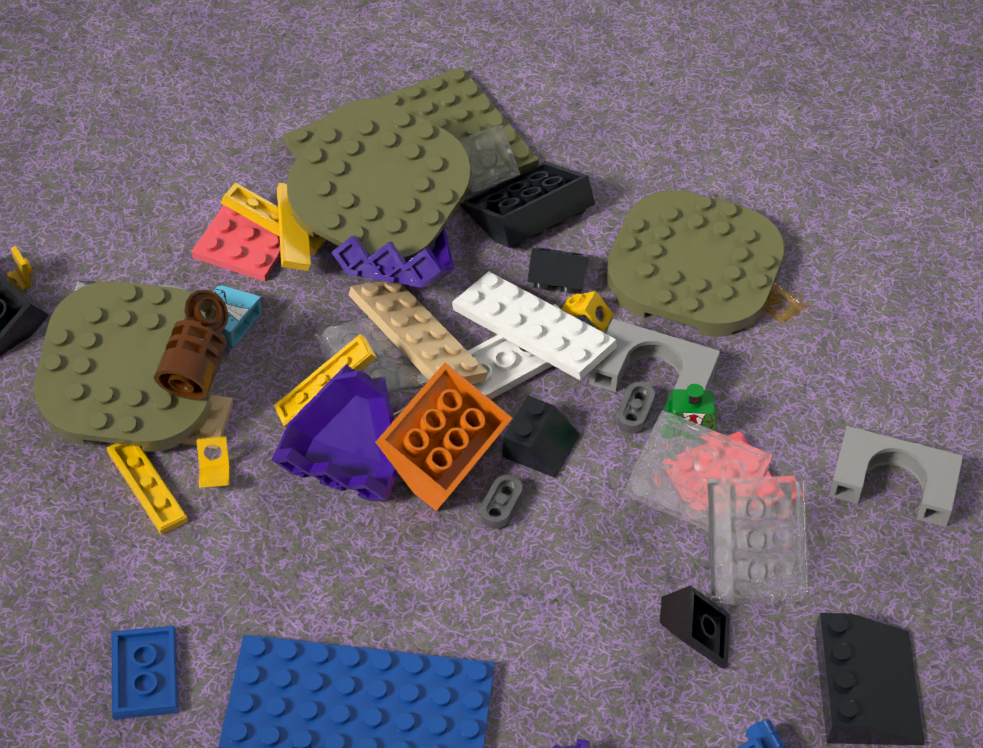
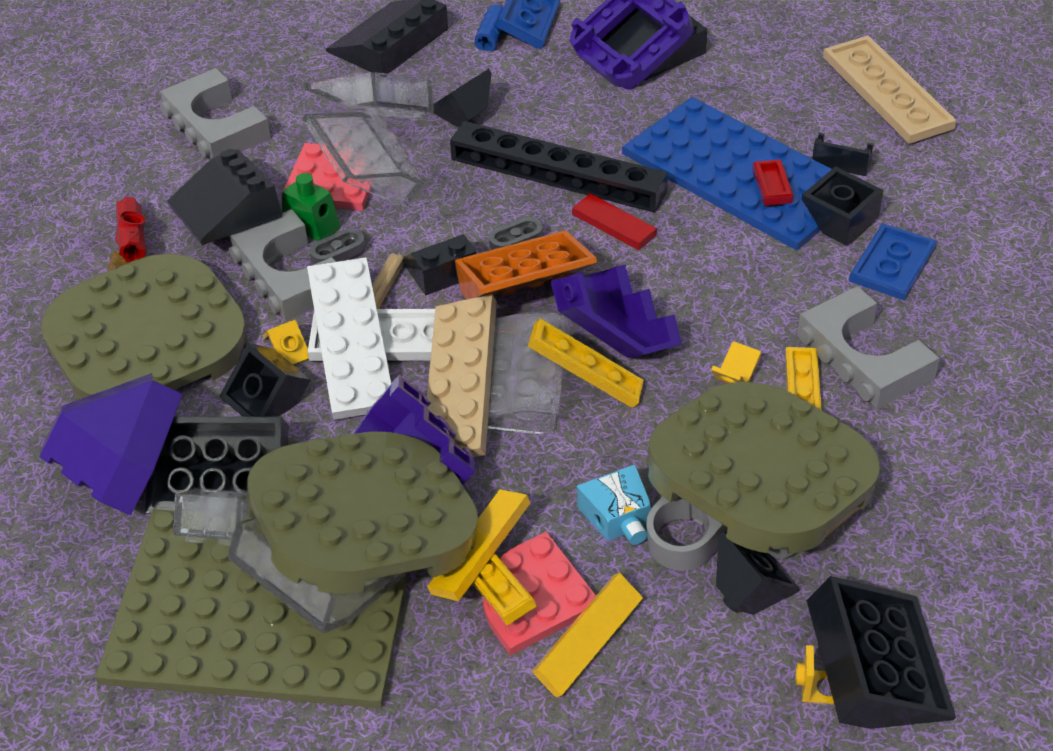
camera: 140 degrees left, 5 degrees down
reddish brown cylinder [154,289,229,400] -> none
none -> dark purple panel [39,373,182,515]
none -> red piece [115,196,146,263]
none -> black slope [167,149,283,245]
none -> tan axle [372,253,404,309]
none -> black brick [450,121,668,213]
none -> yellow tile [531,572,643,697]
none -> red tile [572,193,657,250]
none -> red tile [753,159,793,206]
none -> light grey arch [797,286,940,409]
none -> black slope [801,166,883,246]

